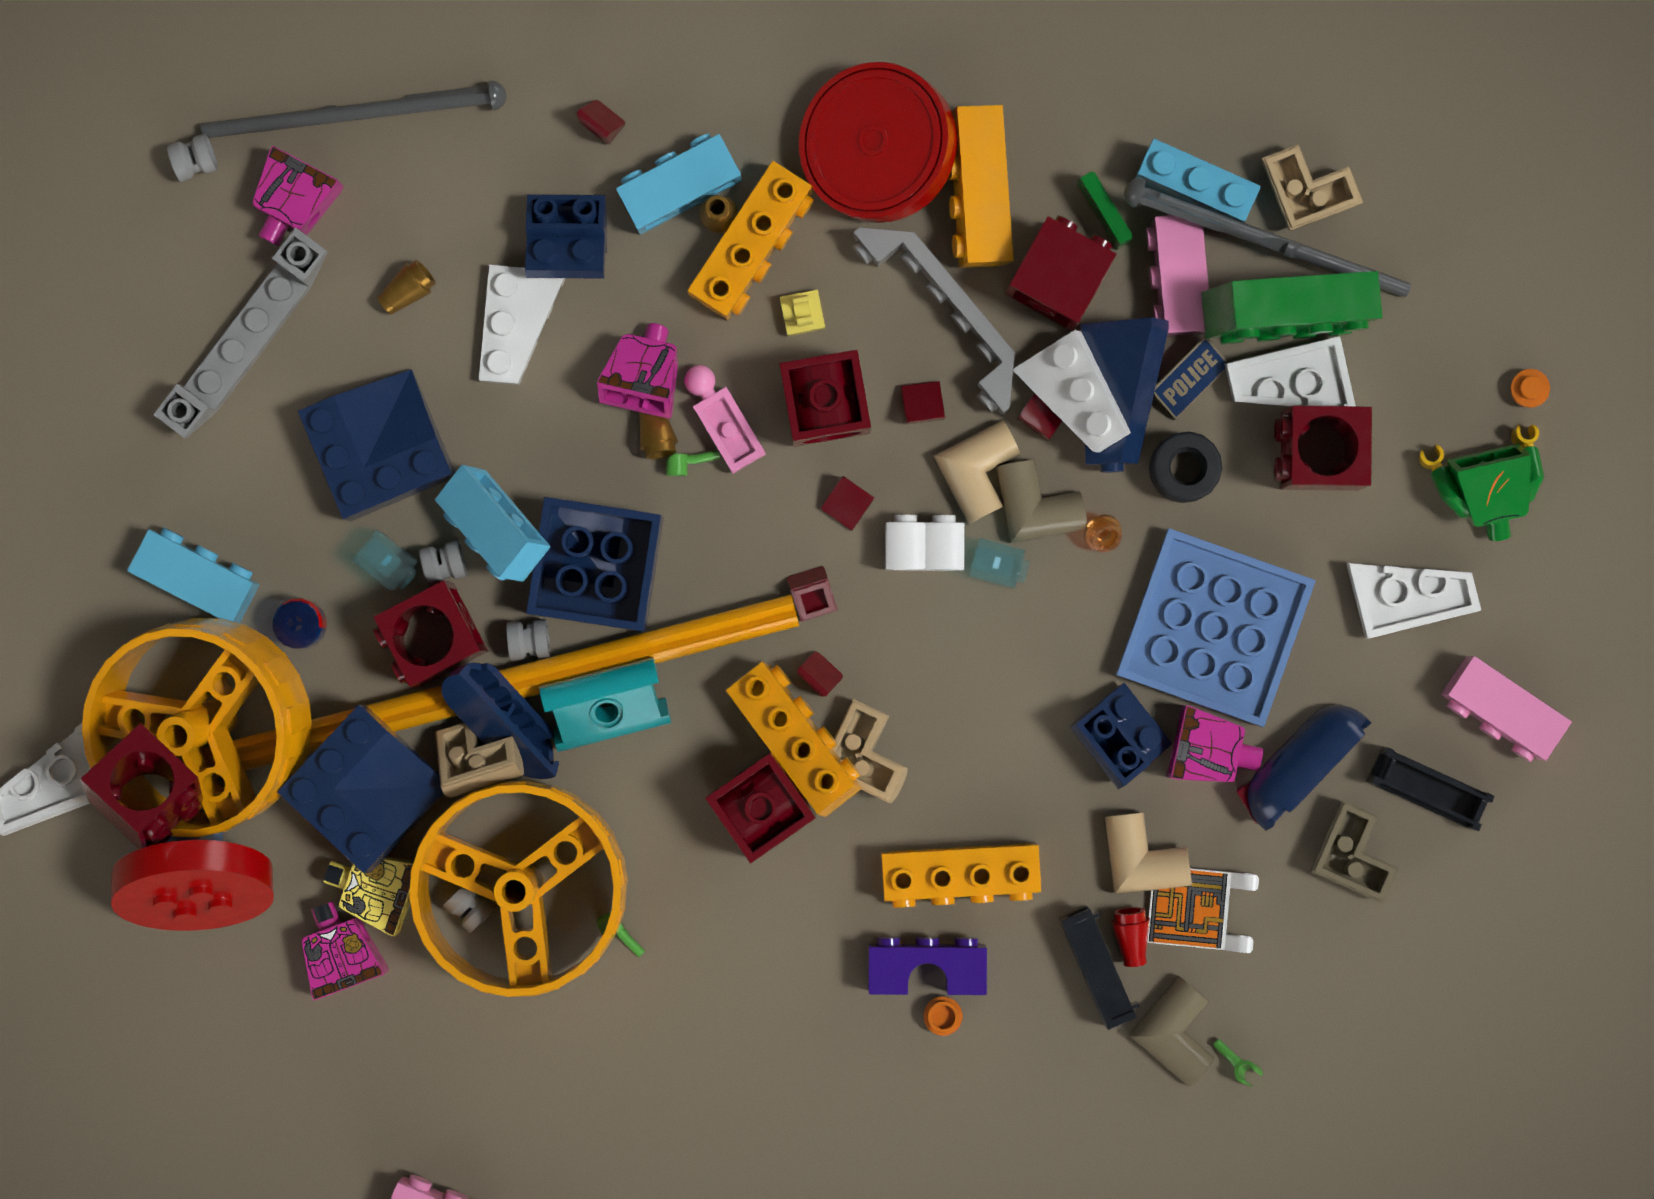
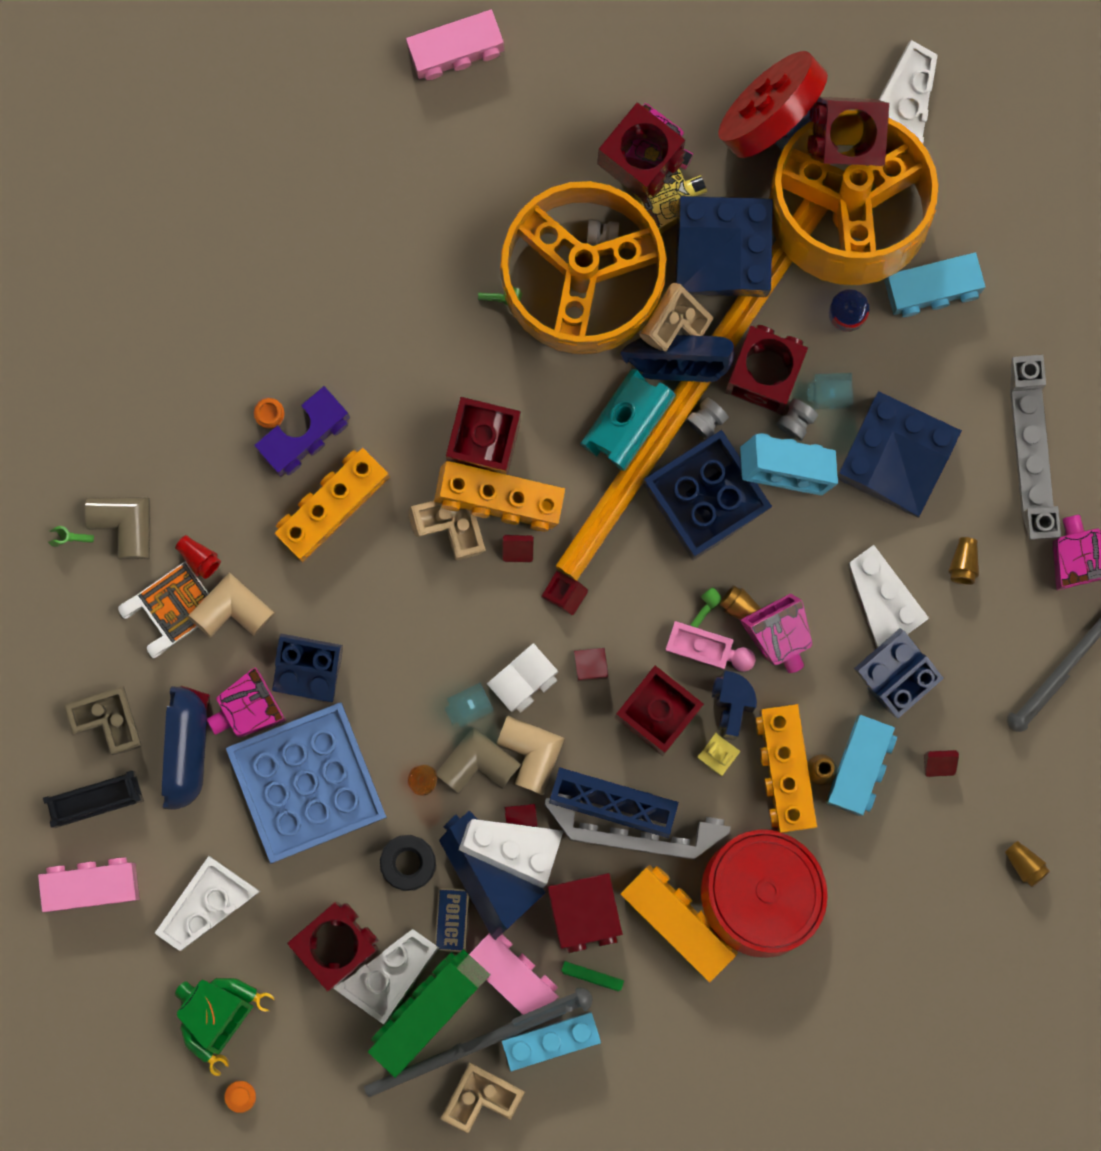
camera: 135 degrees right, 5 degrees down
dark red slope [901,381,945,425] -> none
black container [1059,906,1140,1030] -> none
none -> dark blue fence [549,767,679,838]
none -> dark red brick [597,102,686,202]
none -> dark blue brick [712,671,757,740]

